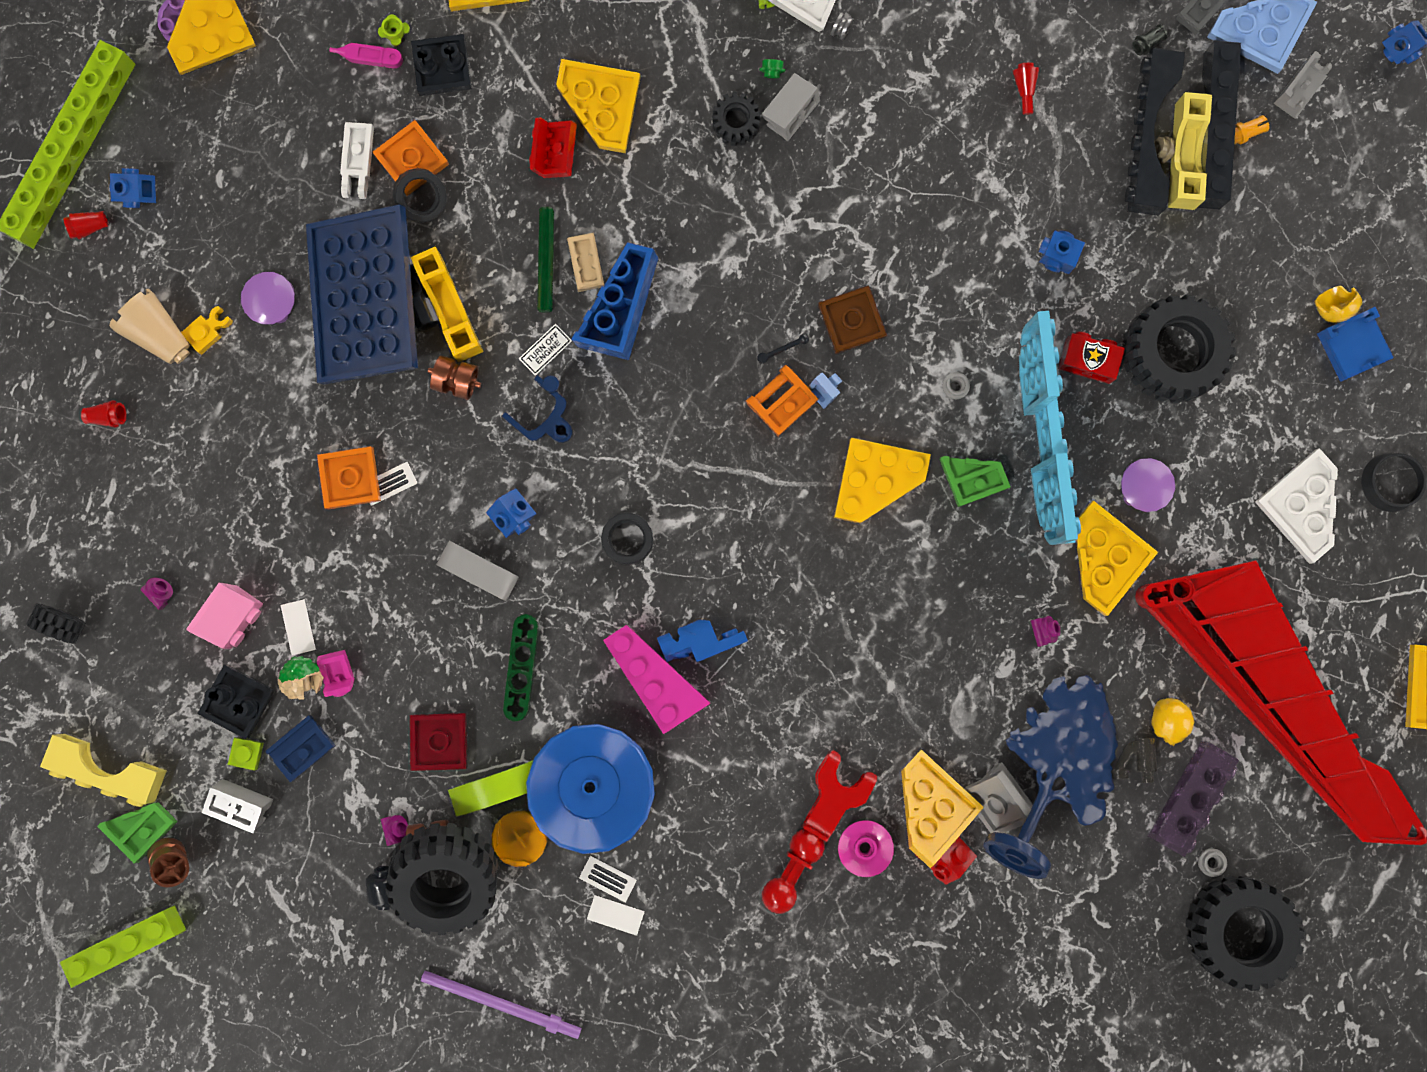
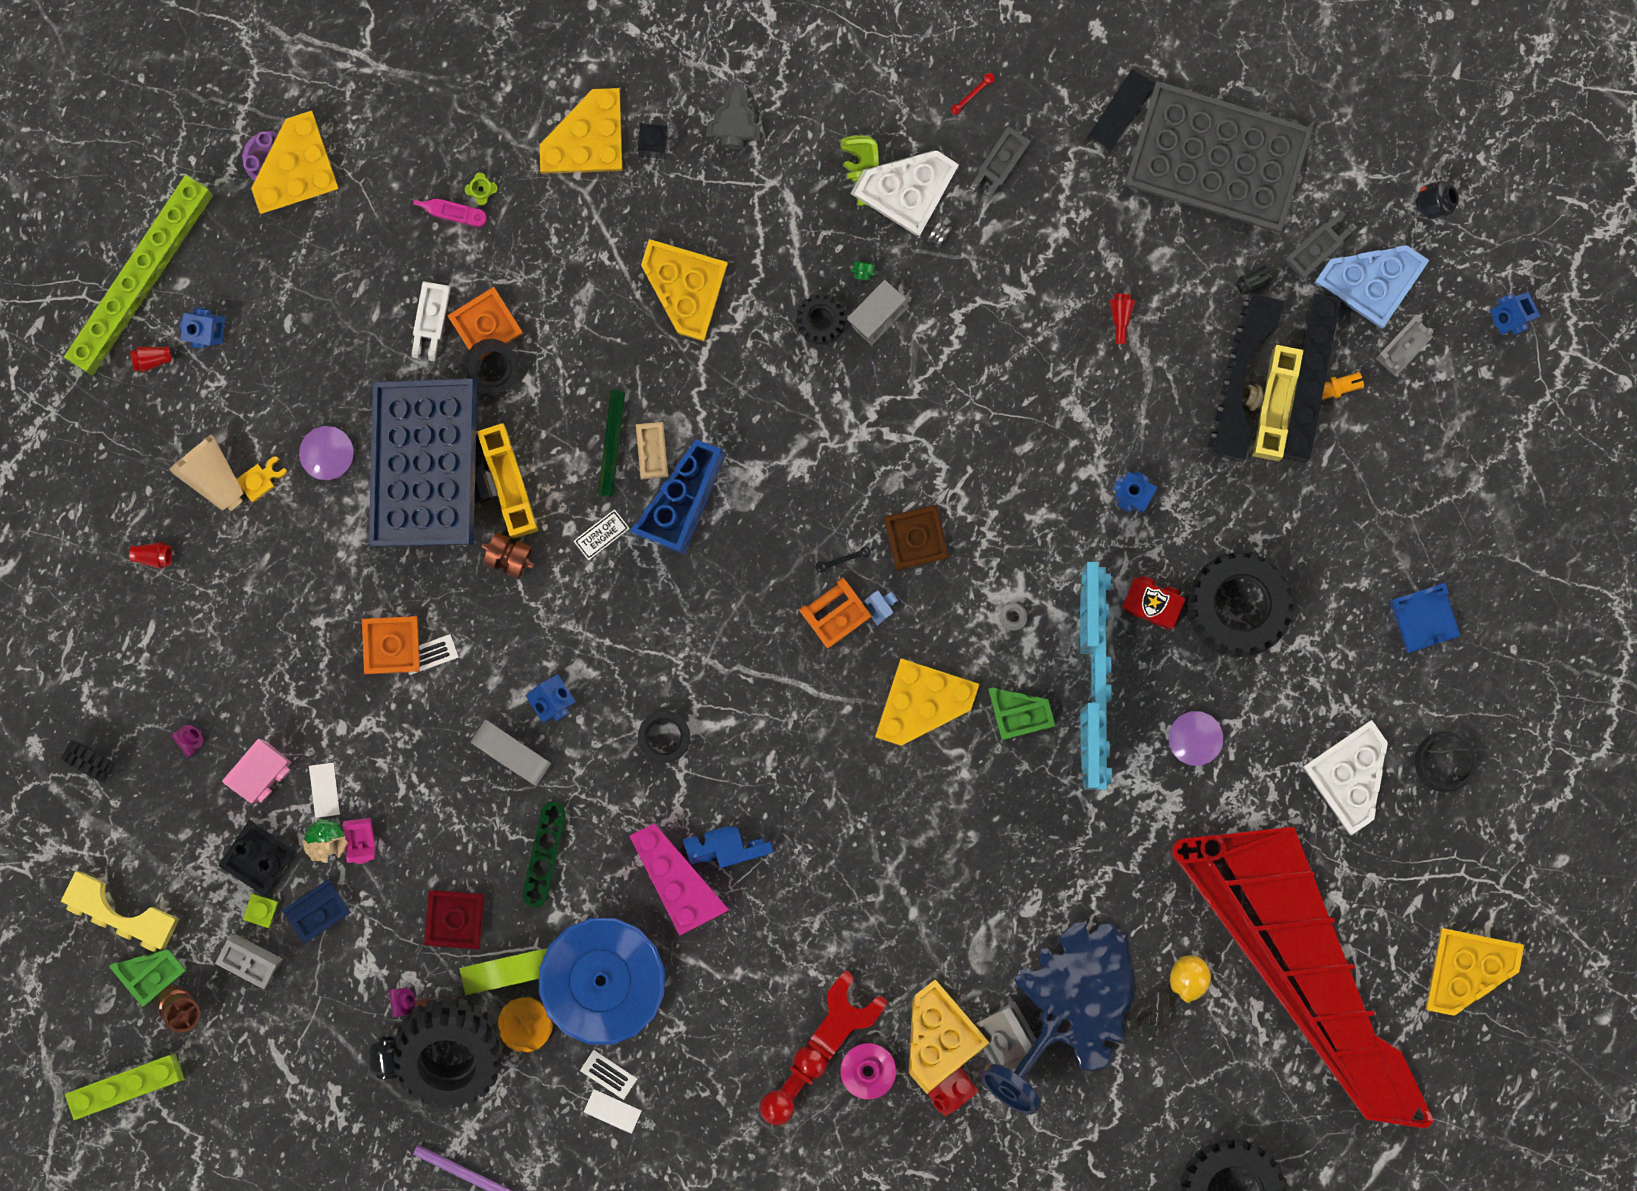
camera: 10 degrees right, 0 degrees up
black plate [411,34,472,96] -> none
dark blue piece [502,375,573,443] -> none
red bracket [529,117,577,178] -> none
magenta plate [1030,616,1061,647] -> none
yellow plate [1076,500,1158,616] -> none
clear purple brick [1147,741,1239,857] -> none
light grey plate [1198,848,1227,877] -> none
yellow hair [1314,286,1362,323] -> none

